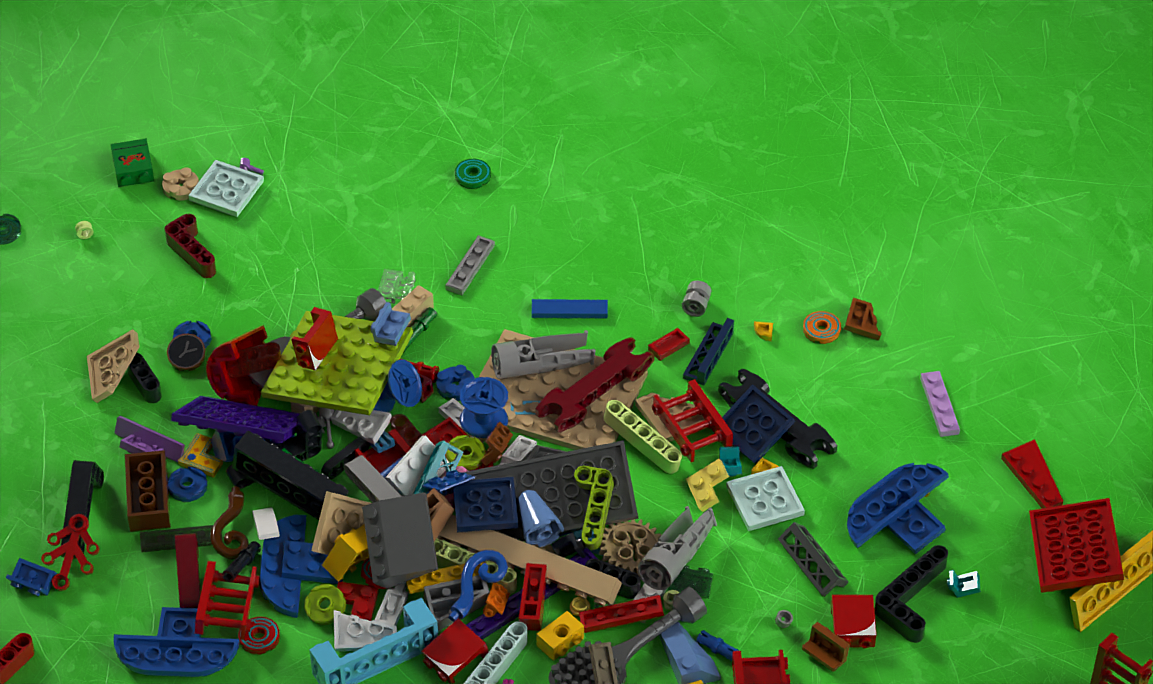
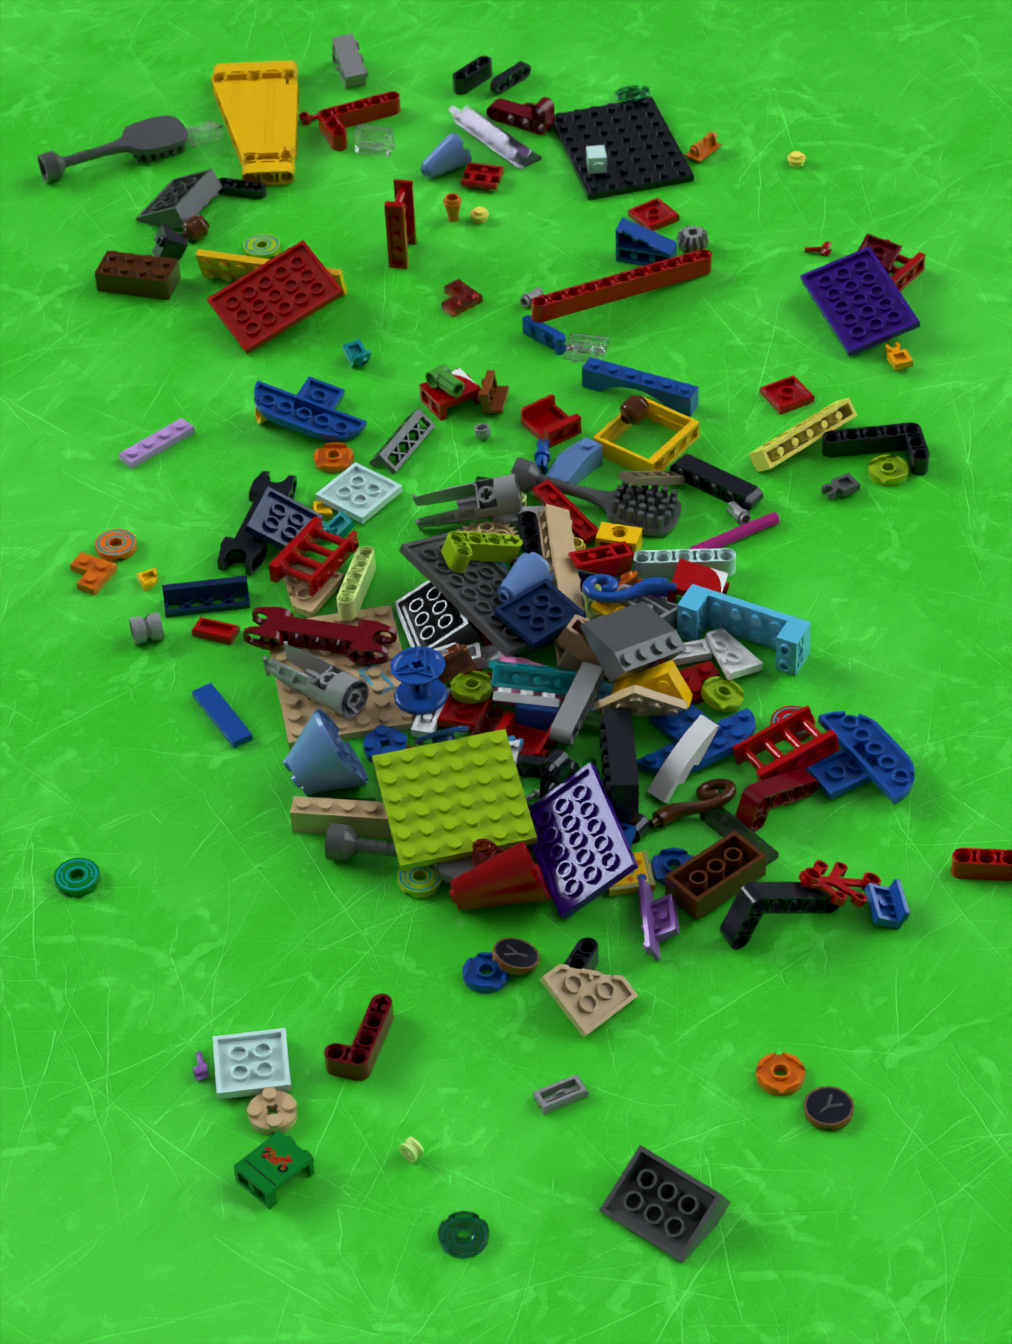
camera: 120 degrees left, 5 degrees down
black pin [222,541,261,582] -> none
red panel [291,307,338,370] -> none
medium blue bracket [371,302,411,346] -> none
clear plate [378,269,416,304] -> none
blue hinge [422,470,475,496] -> none
light grey tile [445,235,495,295] -> none
light yellow plate [686,459,729,512] -> none
dark orange wing [844,297,881,341] -> none
black beam [874,545,948,643] -> none
red wing [1001,439,1063,508] -> none
none -> orange plate [70,552,117,595]
none -> medium blue cone [282,708,369,796]
none -> orange tile [314,442,354,473]
none -> bright green piece [425,364,465,398]
none -> light grey tile [533,1074,588,1115]

